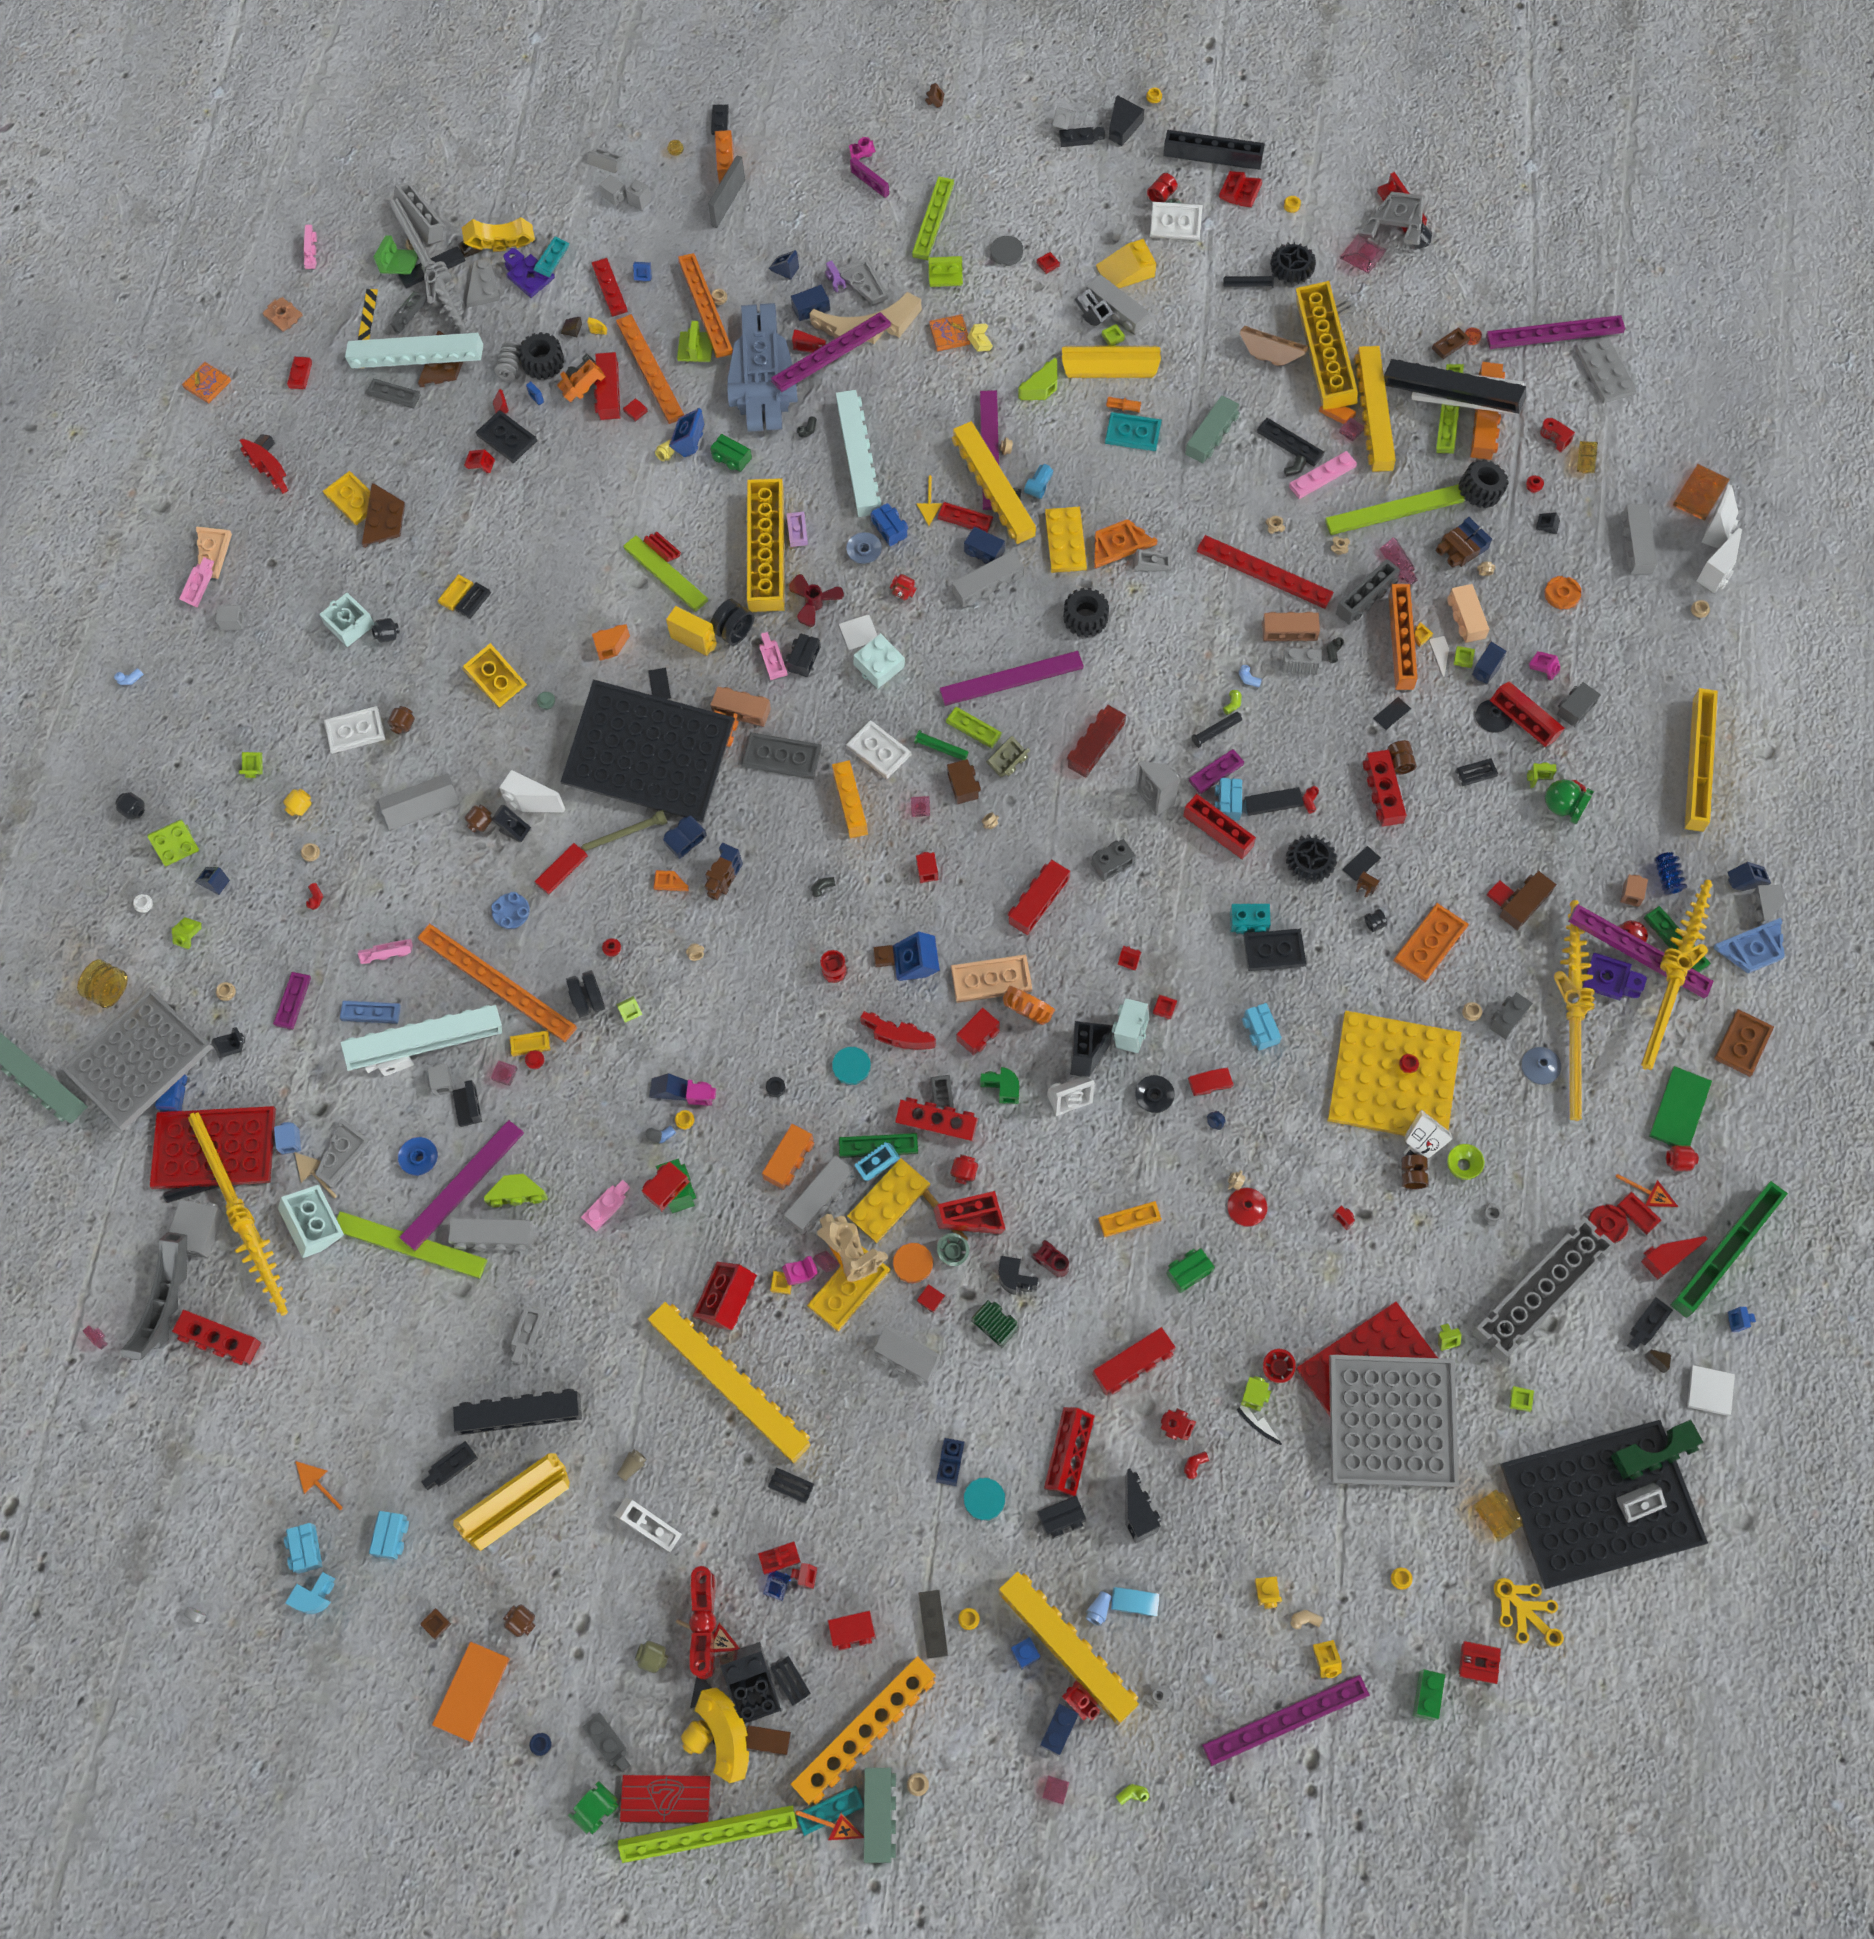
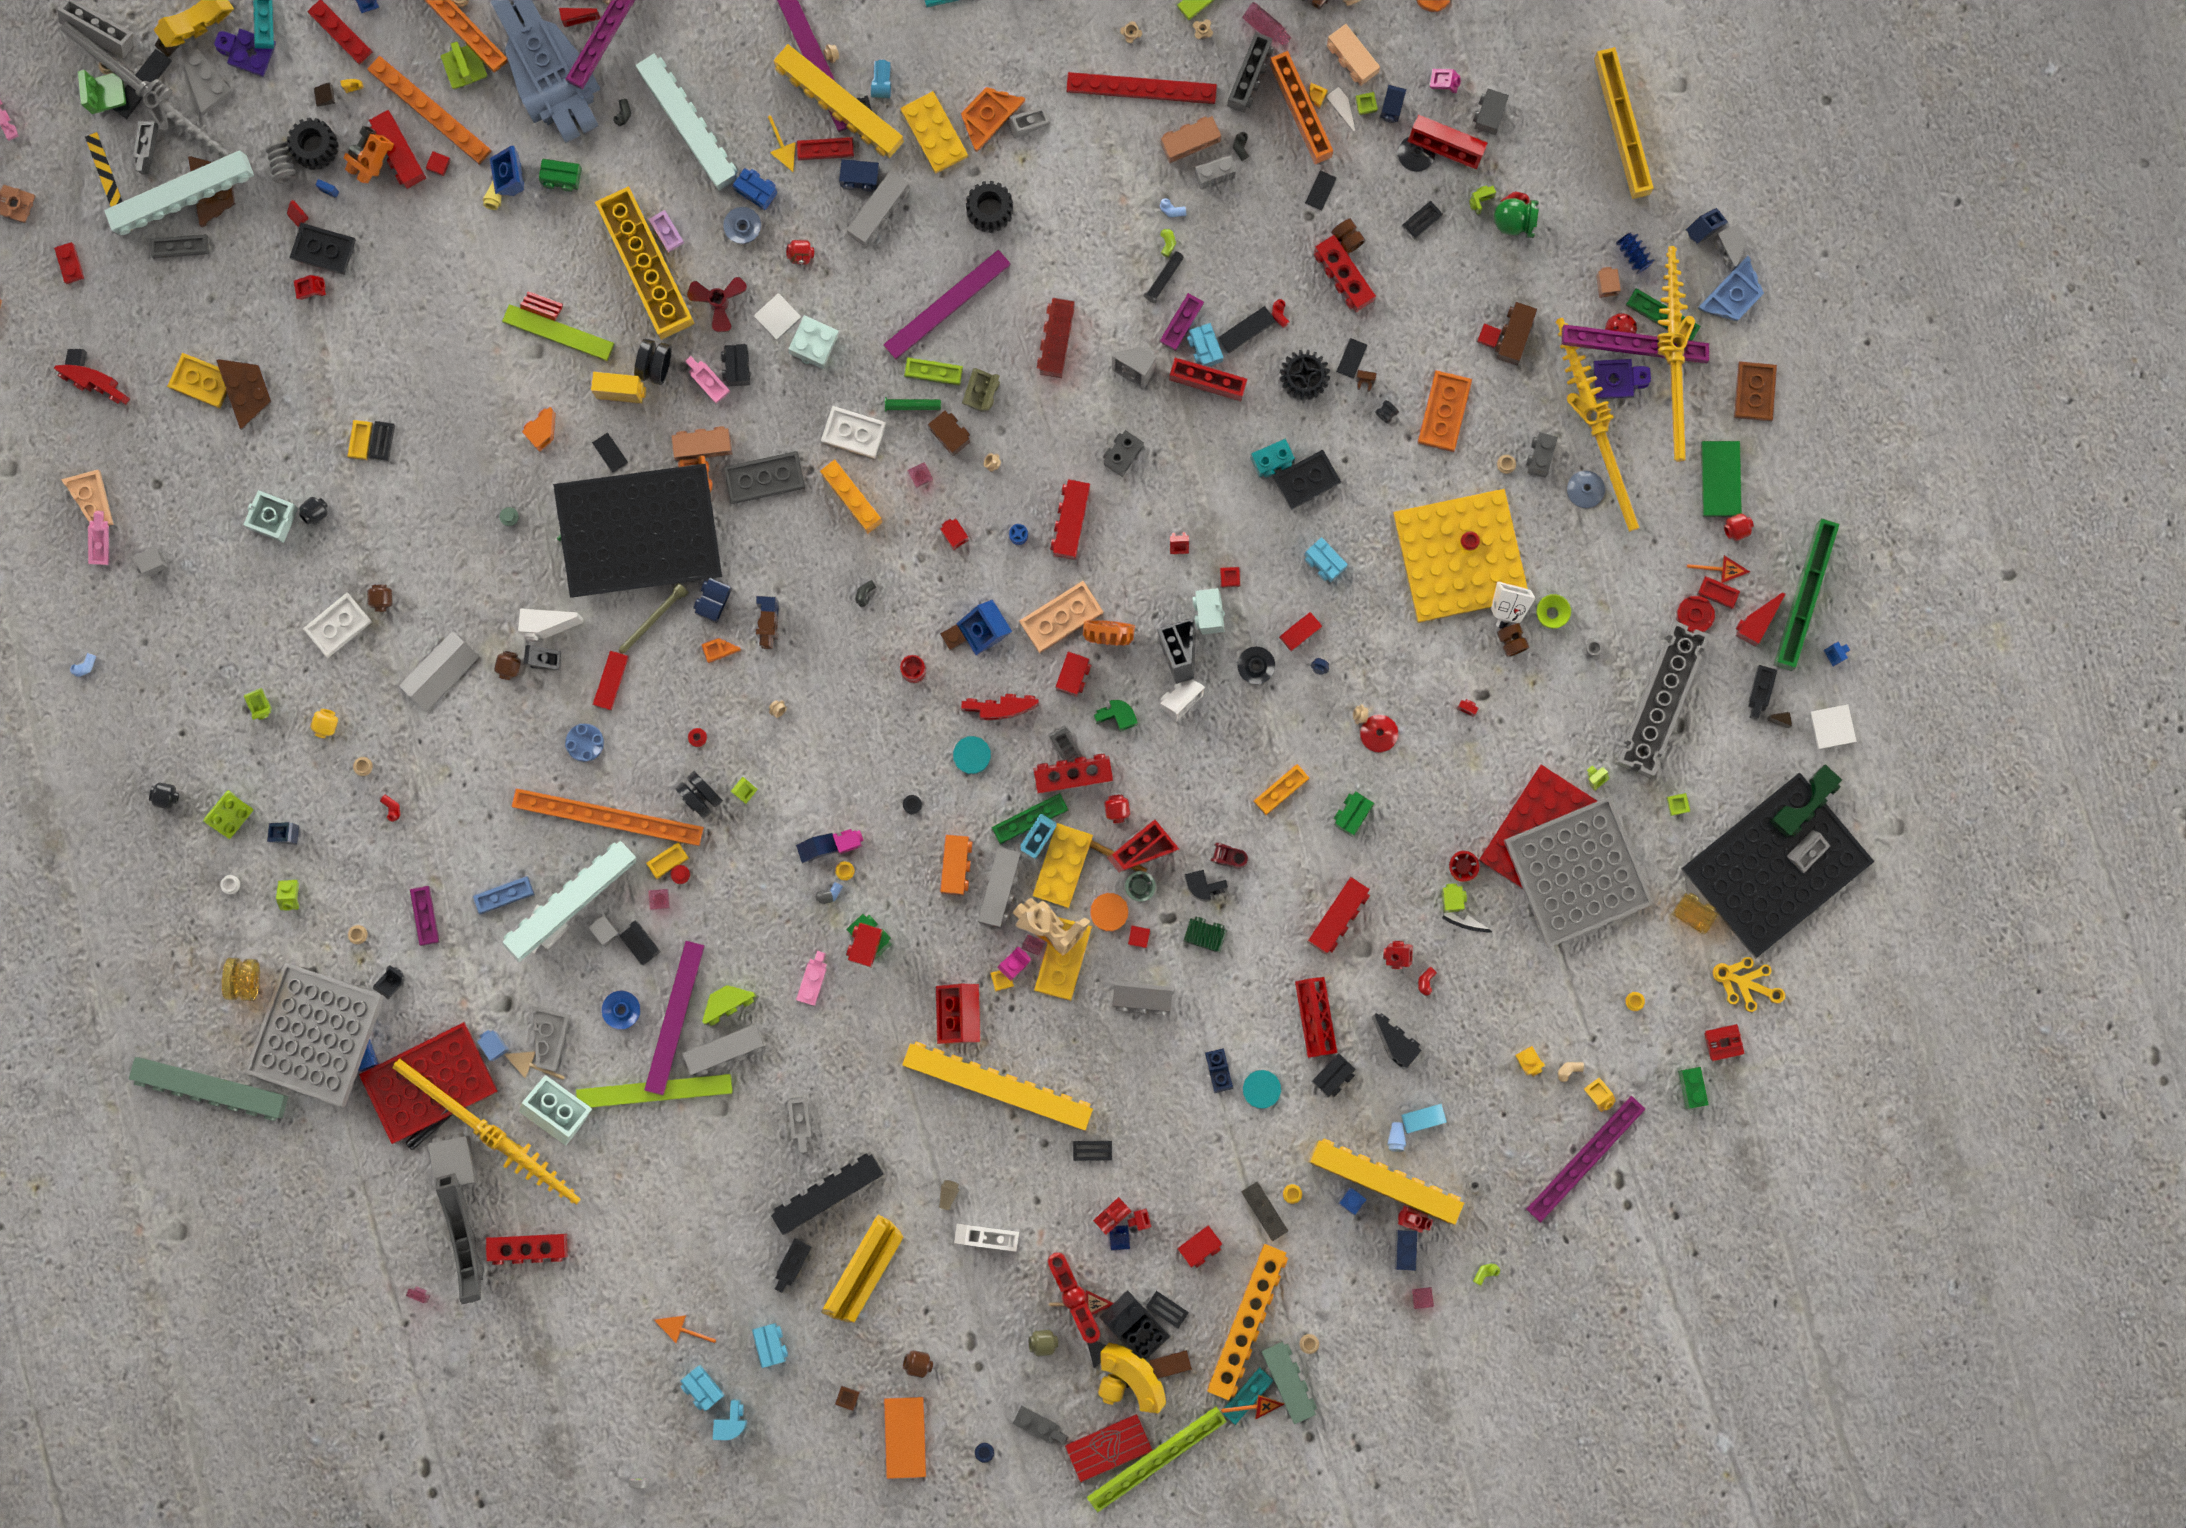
camera: 25 degrees left, 15 degrees up
bright pink hinge [358,939,413,964] -> none
yellow slope [462,643,527,708] -> none
green brick [568,1781,619,1835] -> none
none -> blue wheel [1009,524,1028,545]

